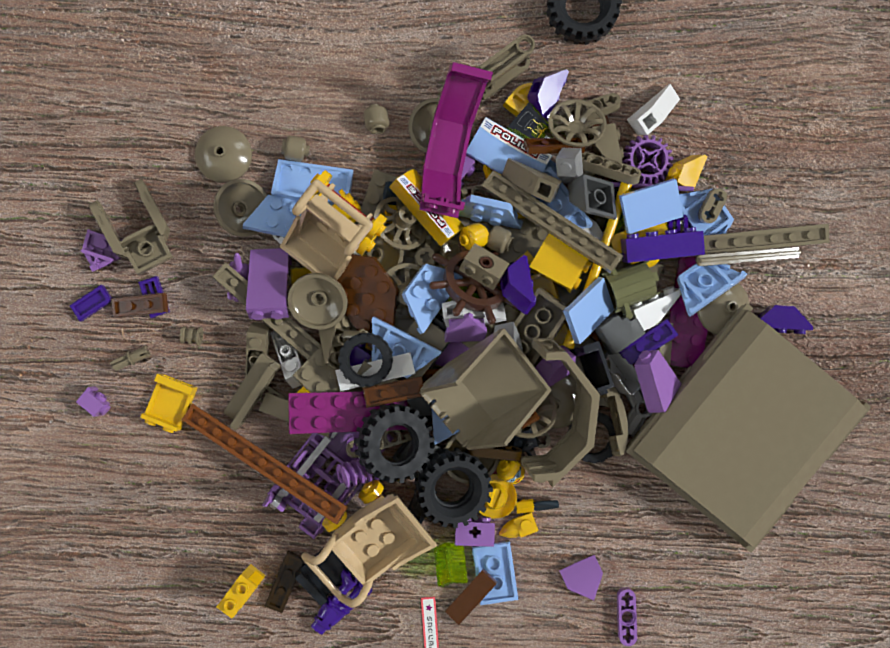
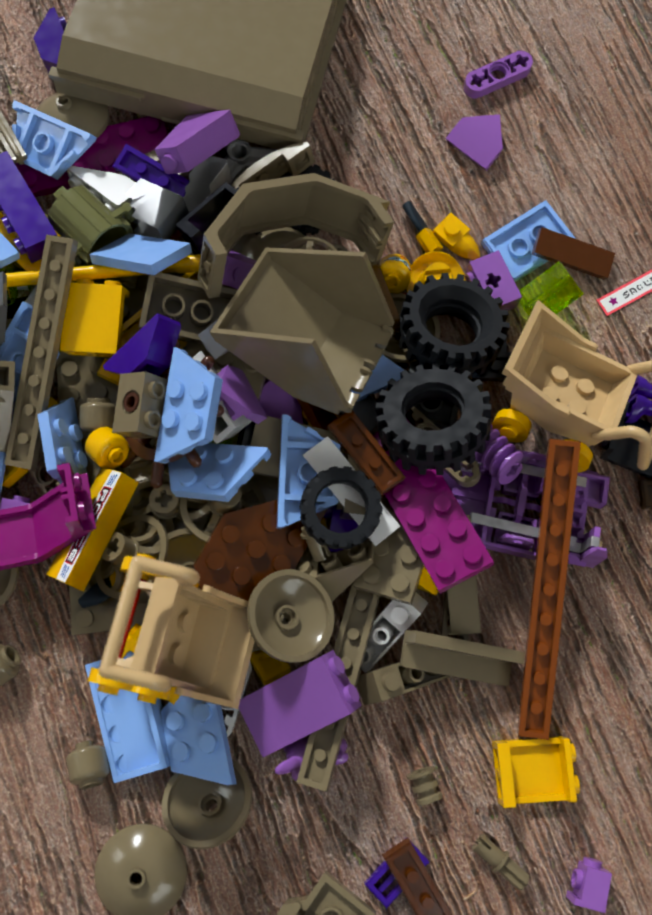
camera: 115 degrees left, 10 degrees down
none -> light blue wing [154,347,223,464]

